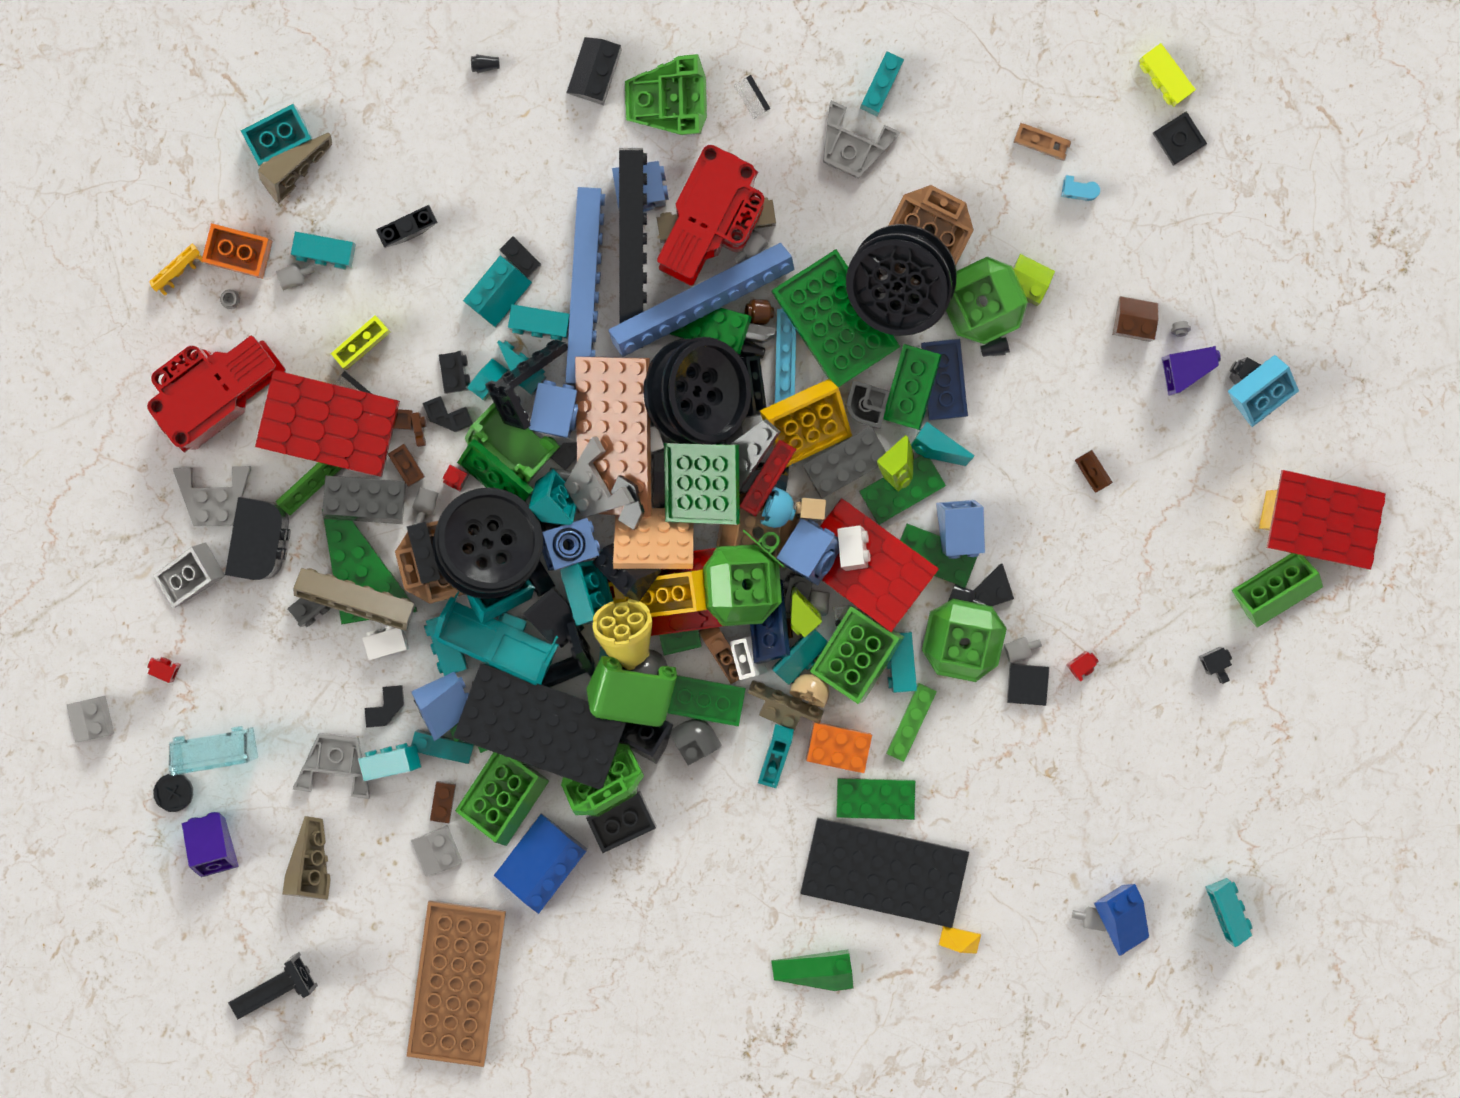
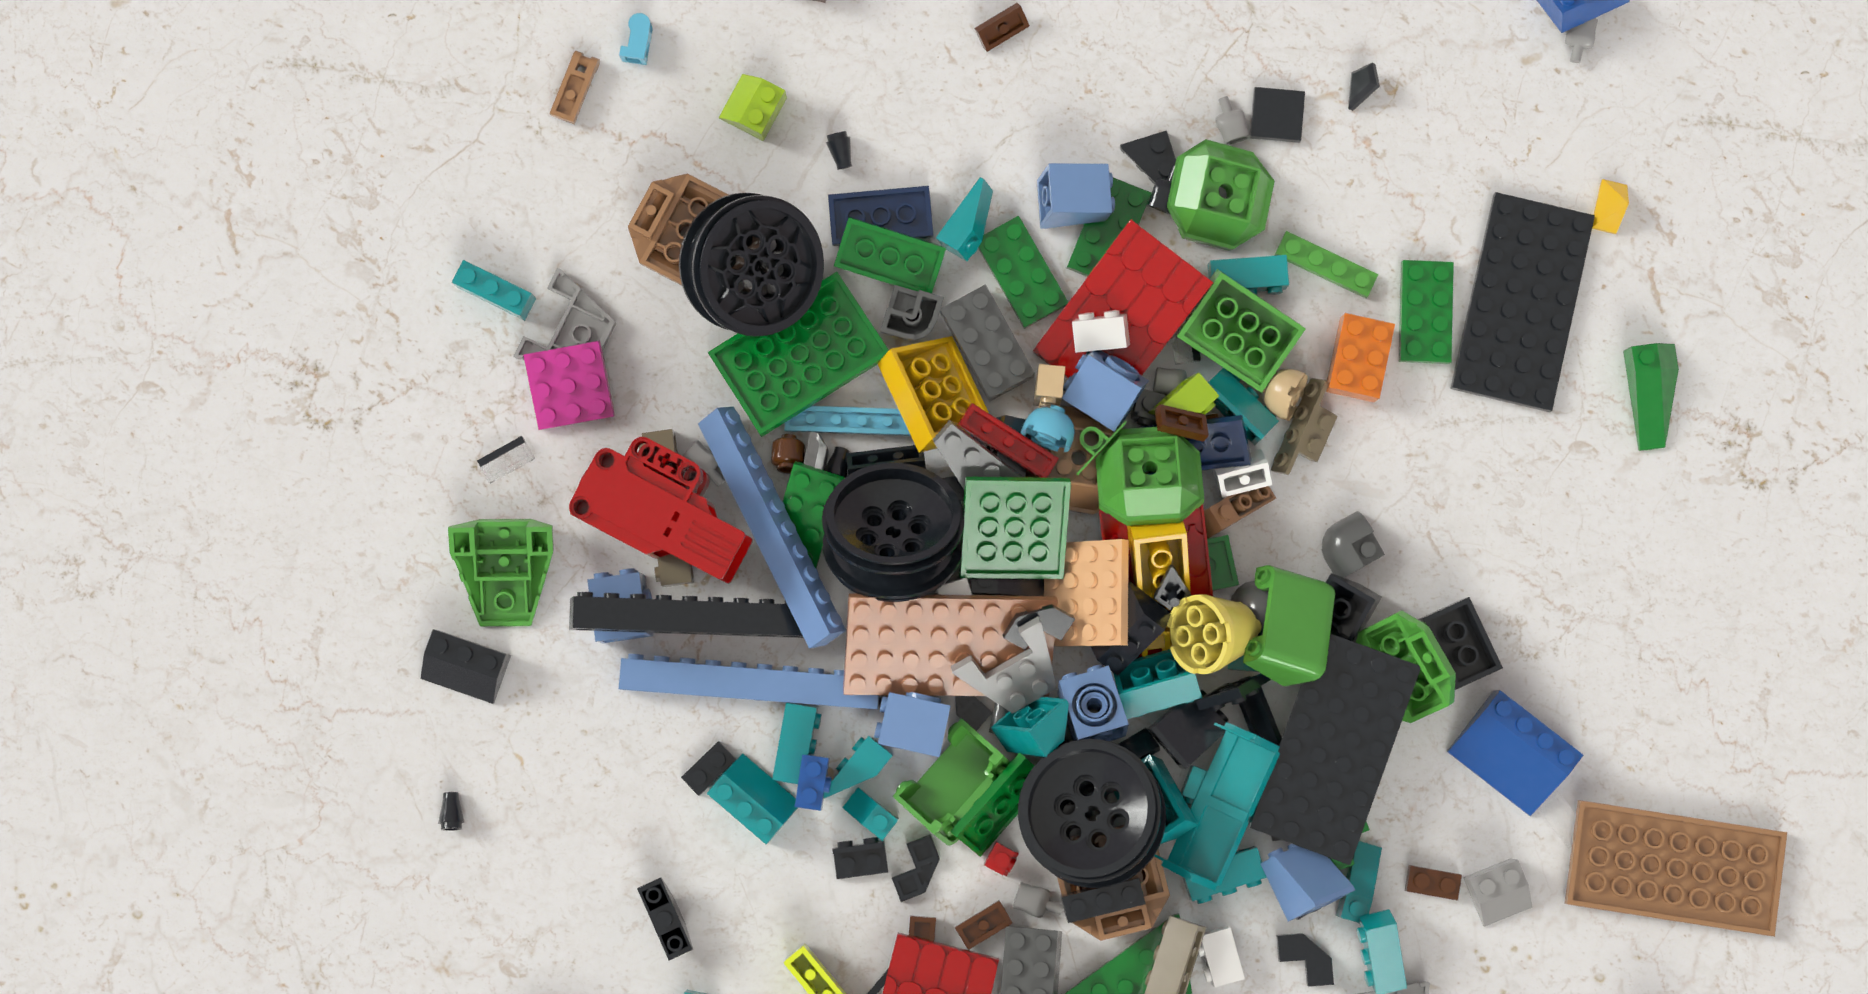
camera: 90 degrees left, 5 degrees down
reddish brown plate [411,412,426,447] -> none
bright green slope [455,752,549,846] -> none
black bracket [485,340,568,430] -> none
green plate [668,675,746,727] -> none
teal slope [758,724,794,788] -> none
lime slope [877,435,914,492] -> none
bright green piece [946,256,1028,344] -> none
red brick [1066,651,1099,681] -> none
none -> dark pink plate [523,340,615,430]
none -> blue brick [795,754,832,811]
none -> black piece [1154,564,1191,611]
none -> reddish brown plate [1155,404,1209,442]
none -> black piece [1348,62,1380,111]

